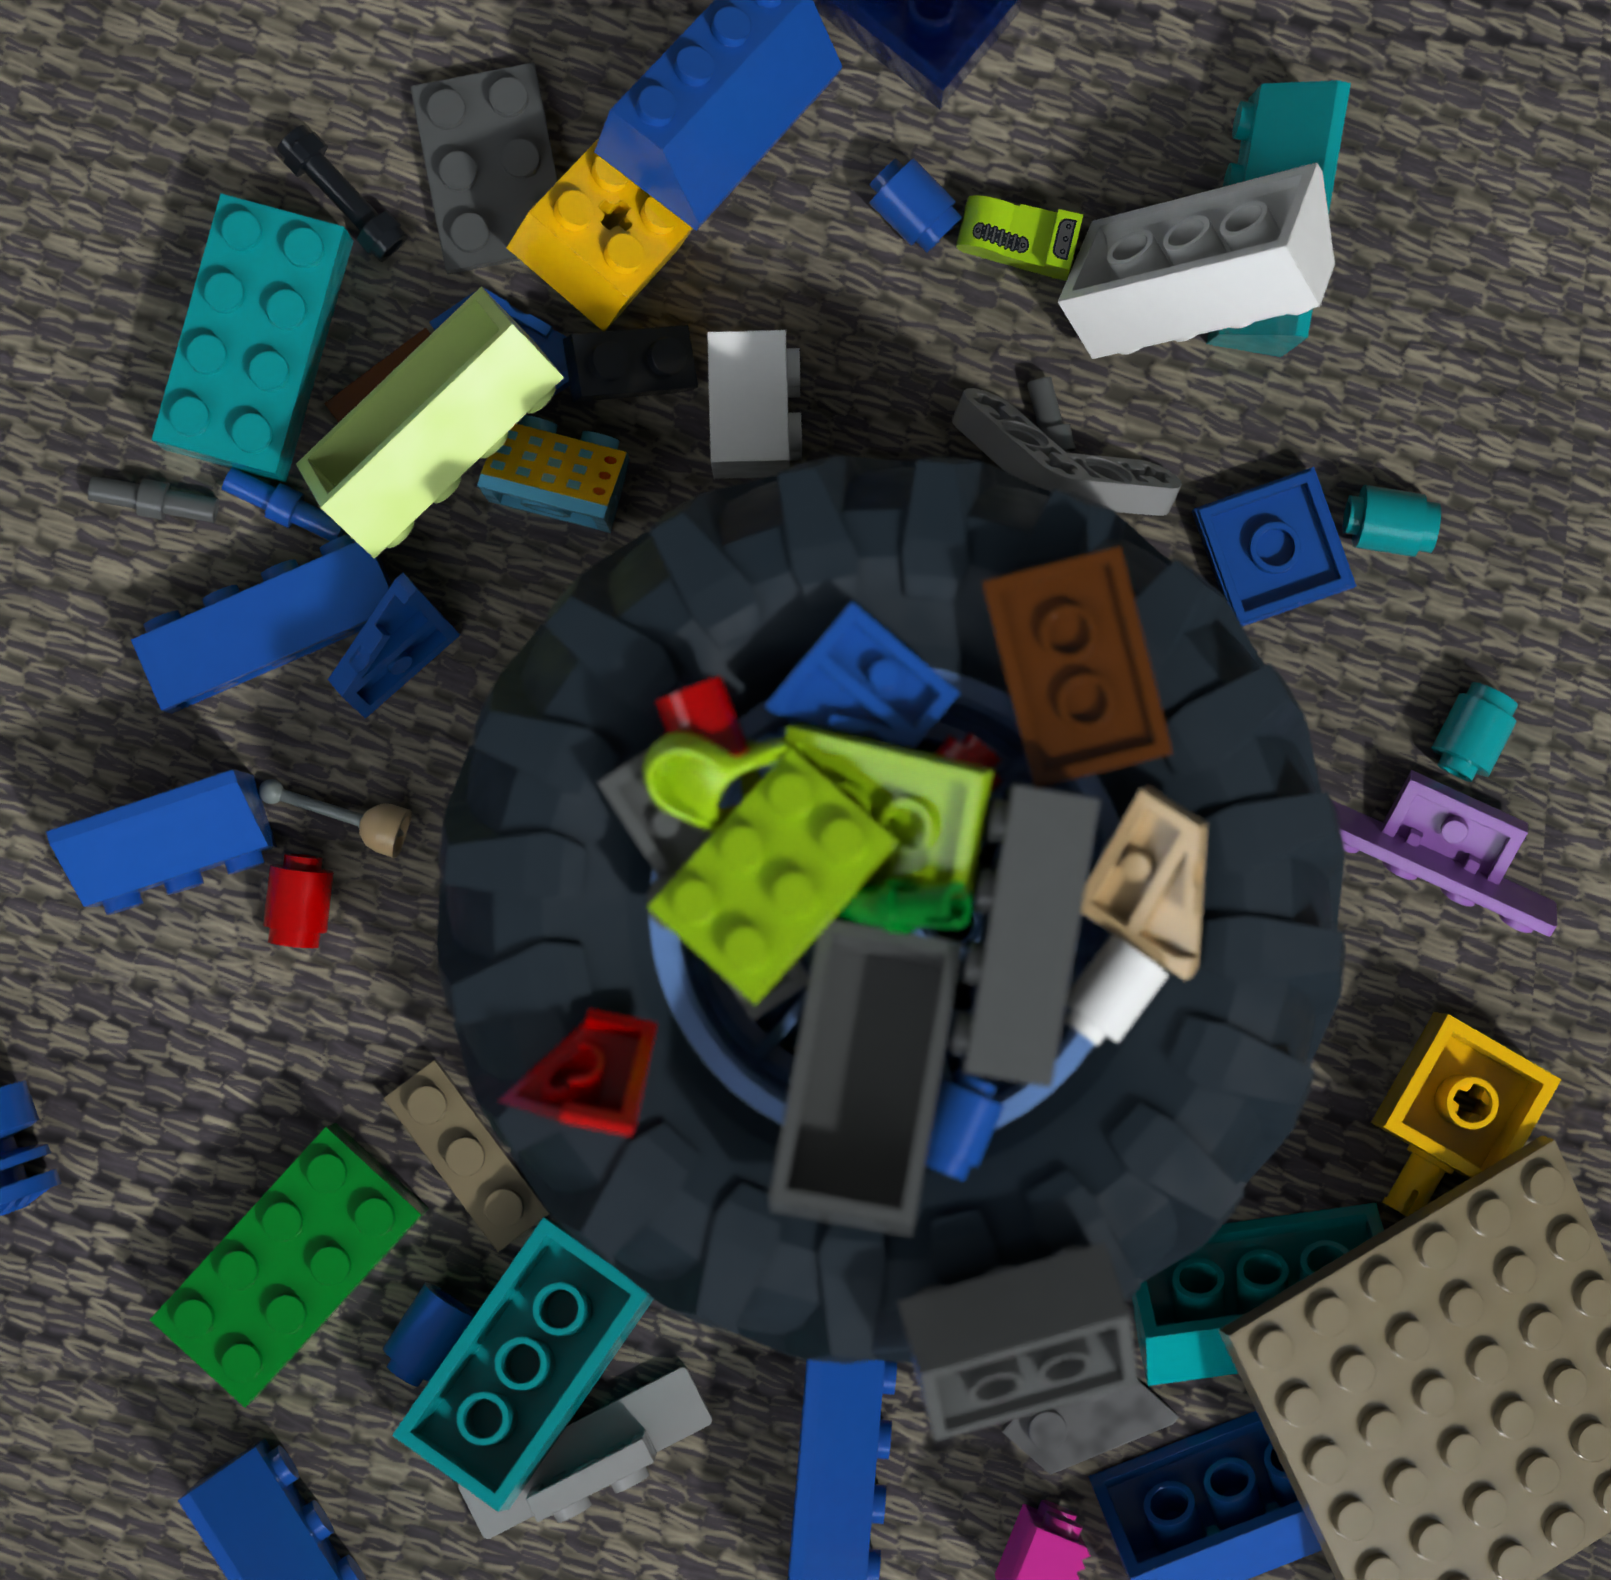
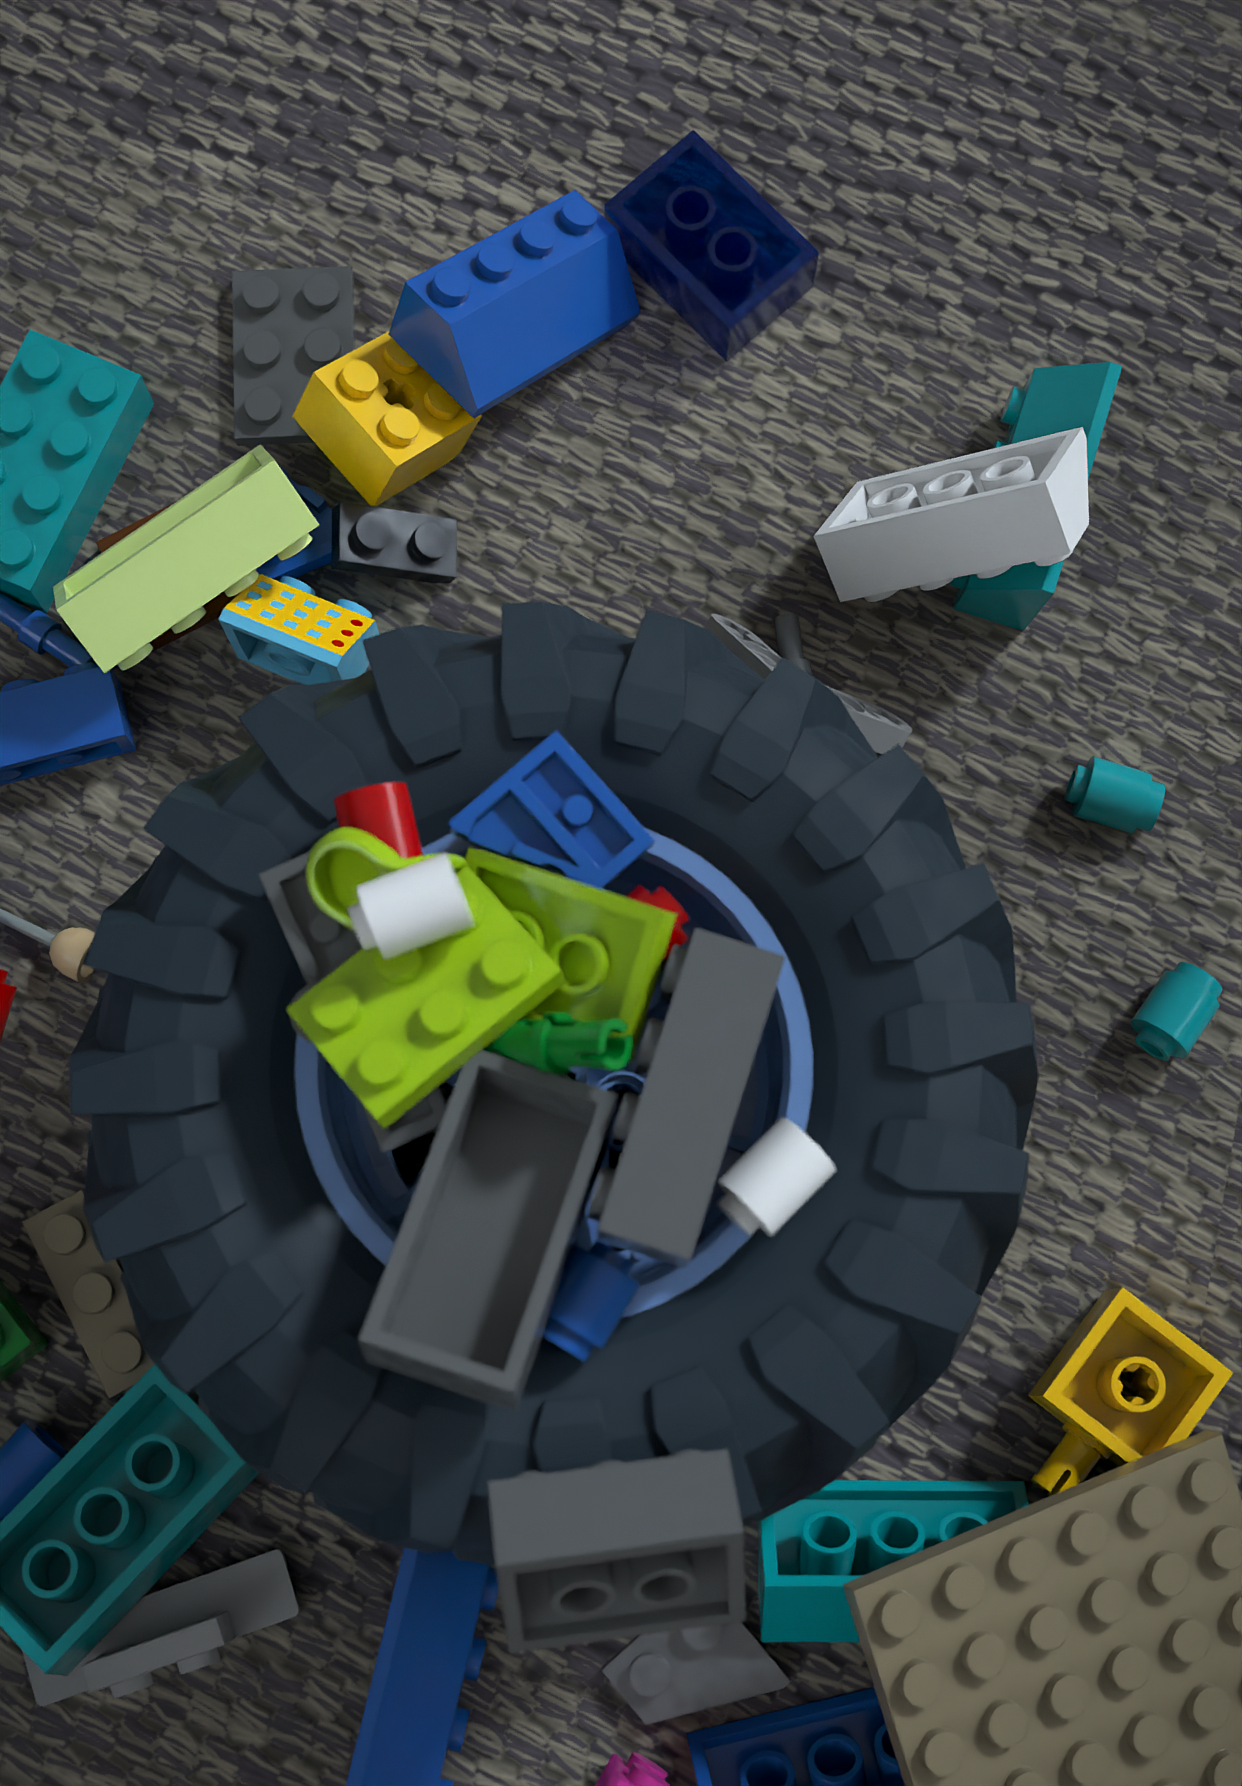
camera: 10 degrees right, 10 degrees down
black bar [277,125,408,262] -> none
blue wing [328,573,460,719] -> none
red slope [497,1008,658,1137] -> none
white brick [707,330,802,479] -> none
blue brick [869,158,963,253] -> none
lime leg [956,195,1083,281] -> none
reddish brown plate [982,546,1173,788] -> none
tan wing [1081,786,1208,981] -> none
blue plate [1192,467,1357,627] -> none
medium lavender bracket [1331,770,1557,937] -> none
none -> white brick [348,852,474,960]

